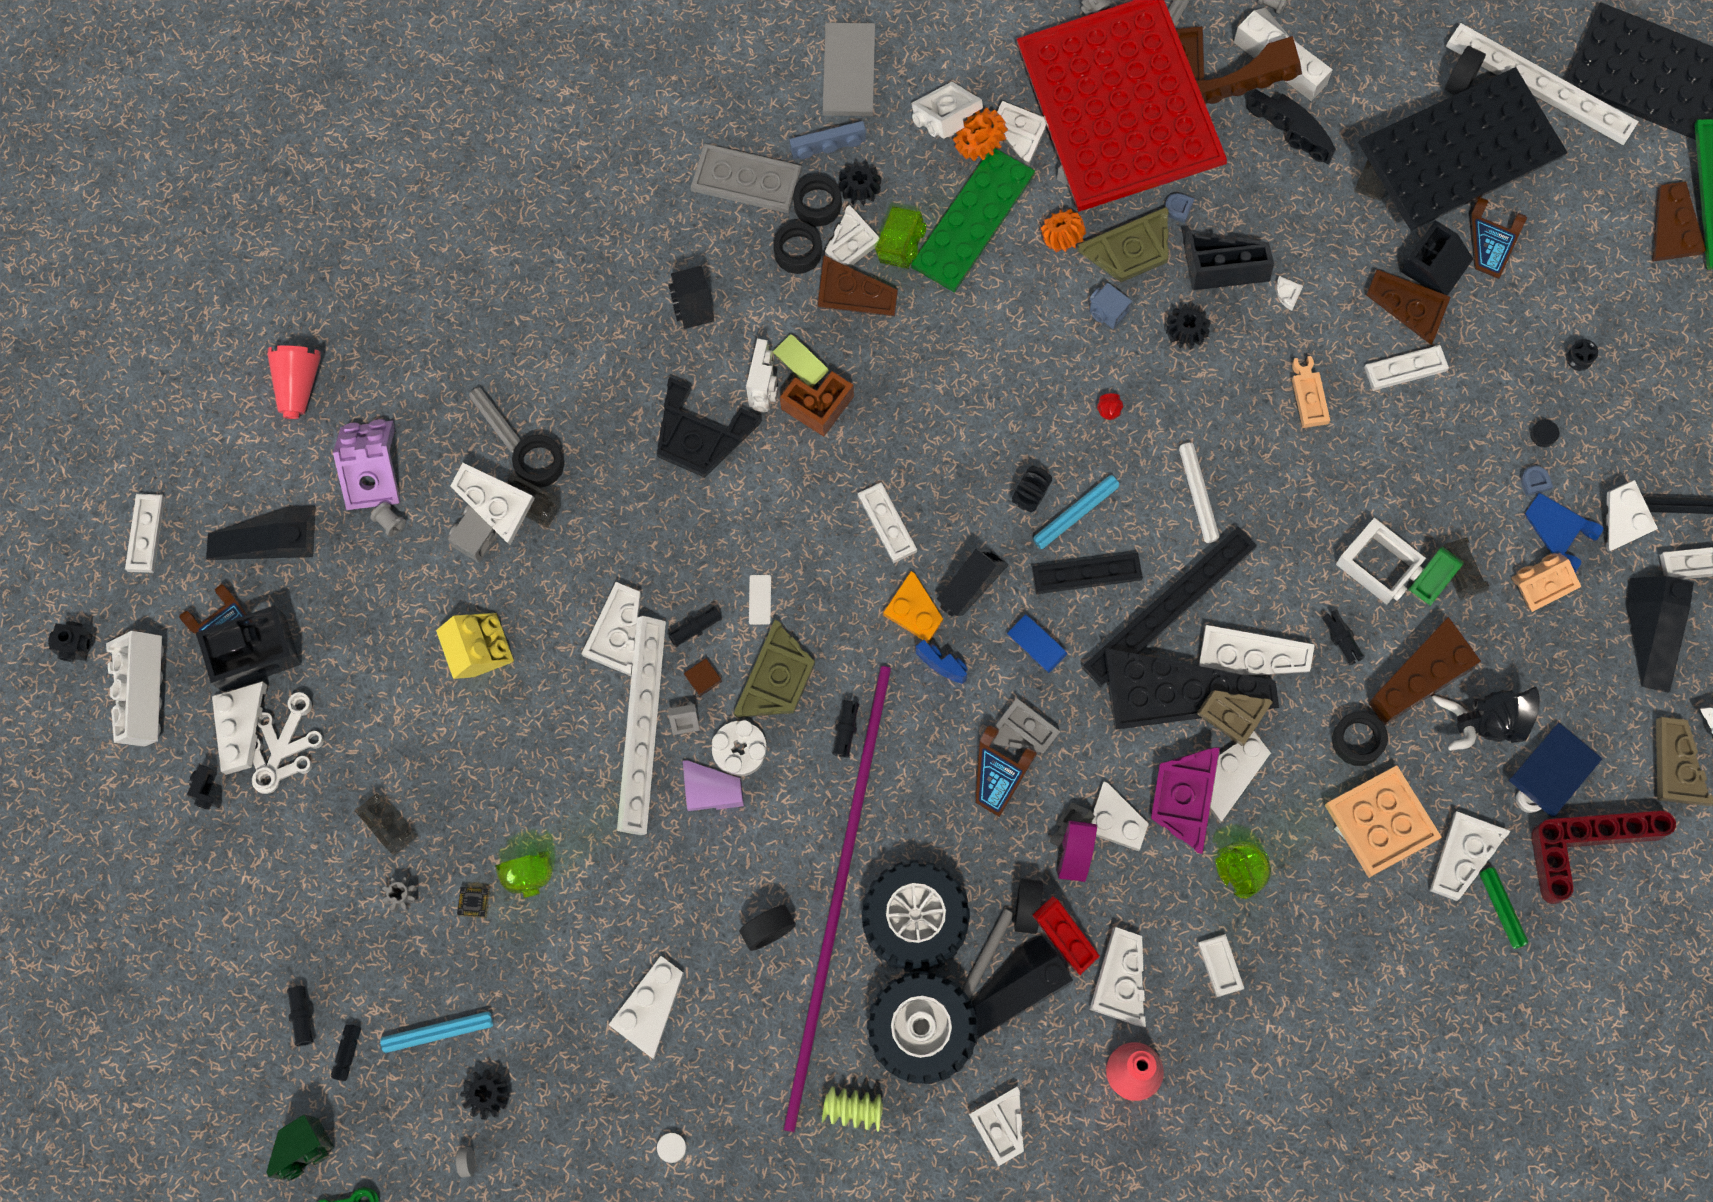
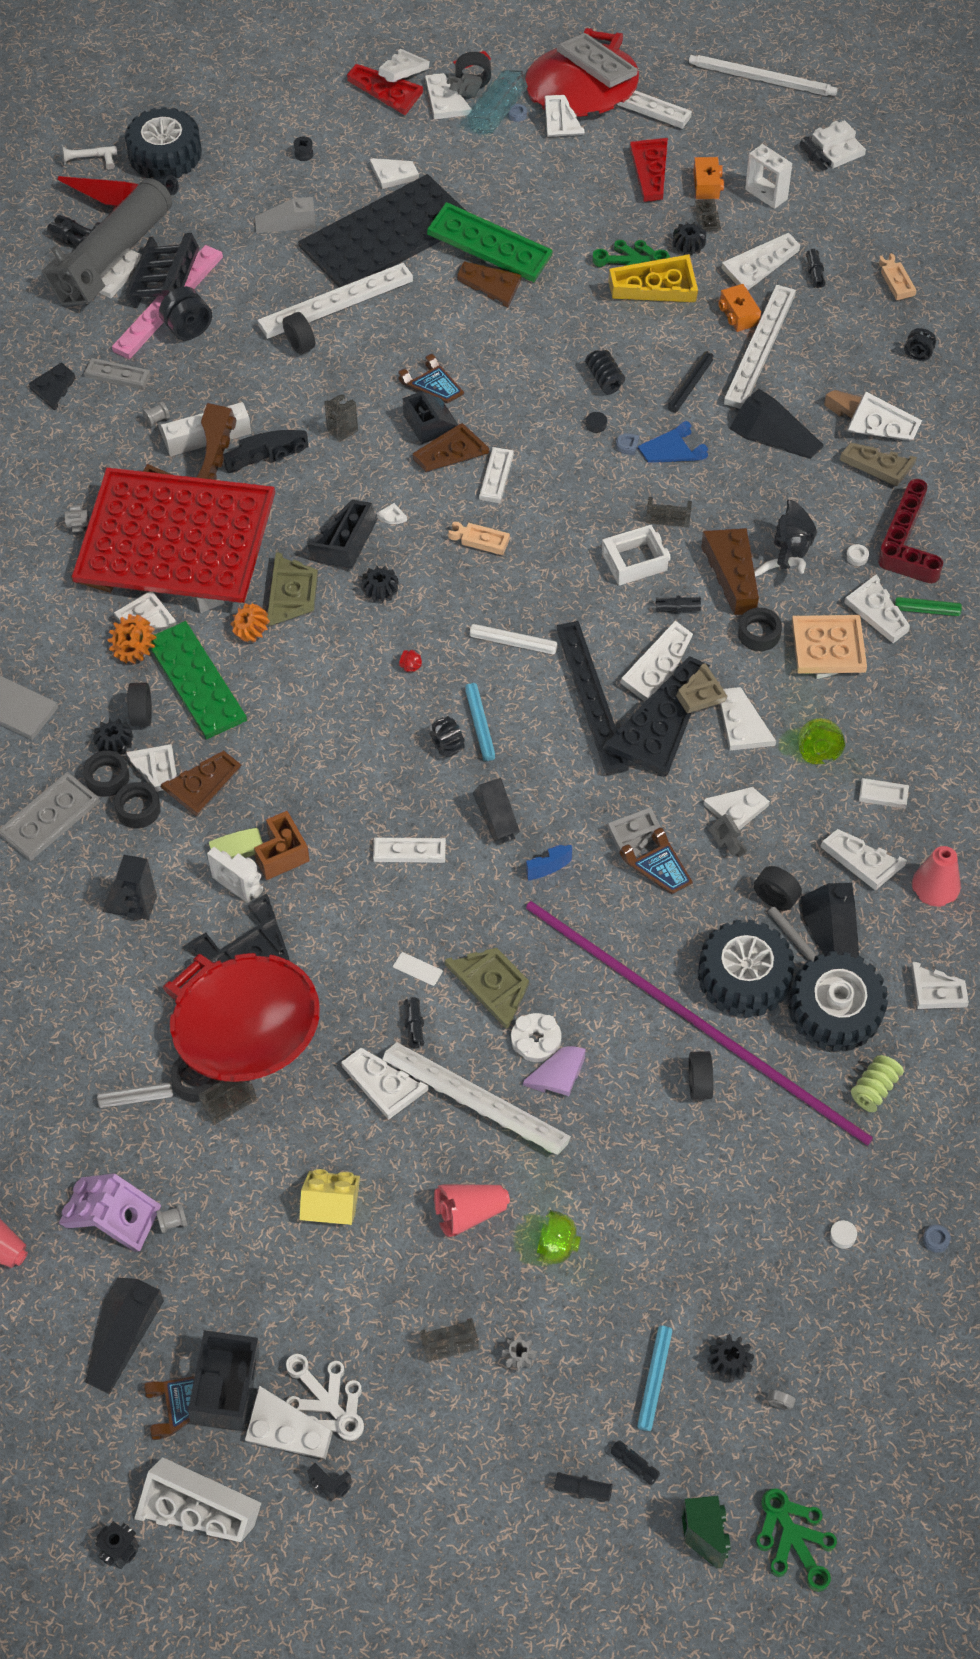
camera: 65 degrees left, 15 degrees down
white tile [125,494,165,573] -> none
light grey brick [448,504,499,563] -> none
white wing [451,463,535,545] -> none
tile [457,887,490,918] -> none
white wing [608,956,684,1059] -> none
light grey tile [668,701,700,735] -> none
reddish brown tile [684,658,722,697] -> none
sand blue plate [789,121,866,159] -> none
black pin [832,700,860,758] -> none
clear neon green brick [875,206,926,269] -> none
light orange wing [883,571,943,643] -> none
white plate [912,82,983,139] -> none
blue slope [1007,614,1068,673] -> none
black tile [1032,553,1143,594] -> none
red tile [1032,896,1100,975] -> none
magenta slope [1057,821,1097,882] -> none
sand blue brick [1089,283,1132,329] -> none
magenta wing [1151,747,1220,854] -> none
sand blue tile [1165,193,1195,223] -> none
black plate [1358,67,1568,231] -> none
green tile [1408,546,1465,606] -> none
dark blue tile [1508,722,1602,818] -> none
light nougat bracket [1511,553,1581,612] -> none
black wheel [1566,339,1598,371] -> none
white wing [1606,480,1658,551] -> none
none -> black tyre [127,682,152,726]
none -> red dish [163,953,320,1082]
none -> coral cone [434,1184,510,1237]
none -> black piece [585,350,625,395]

